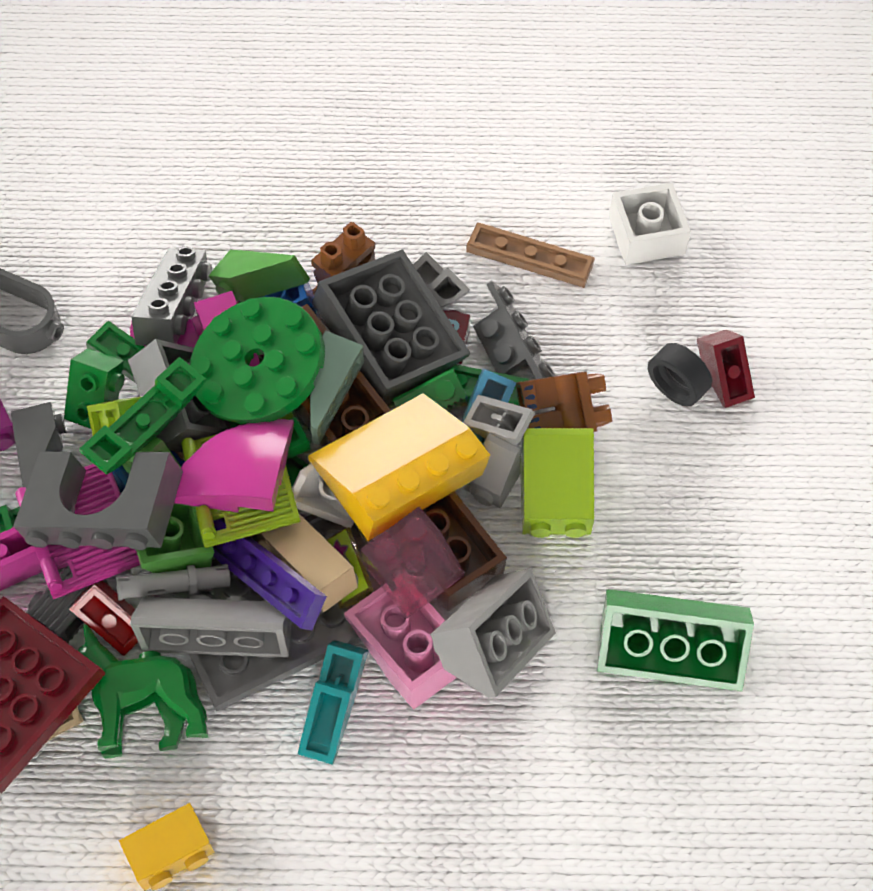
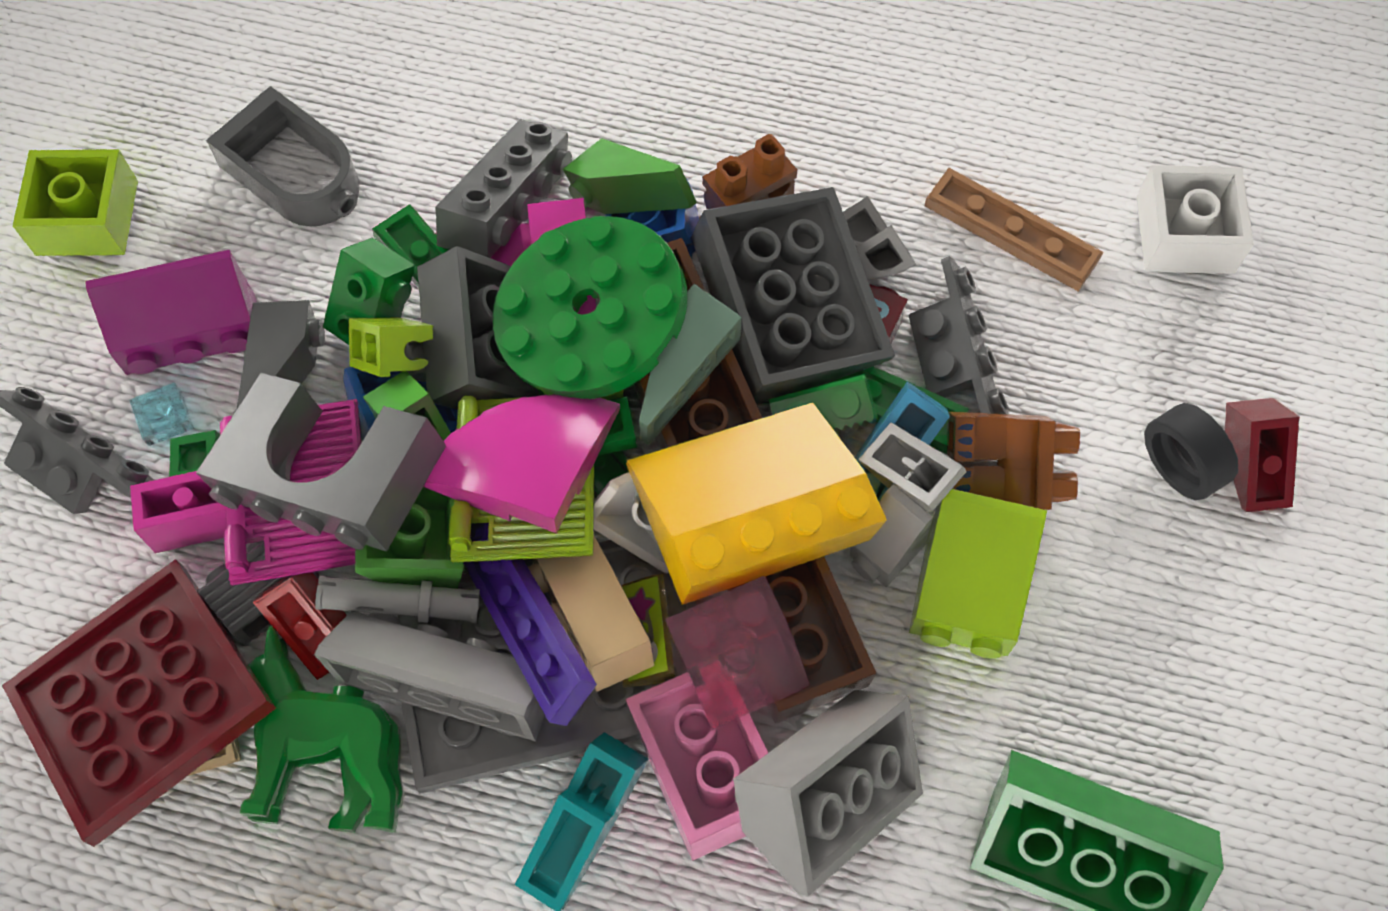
camera: 15 degrees right, 5 degrees up
green slope [79,357,206,475] -> none

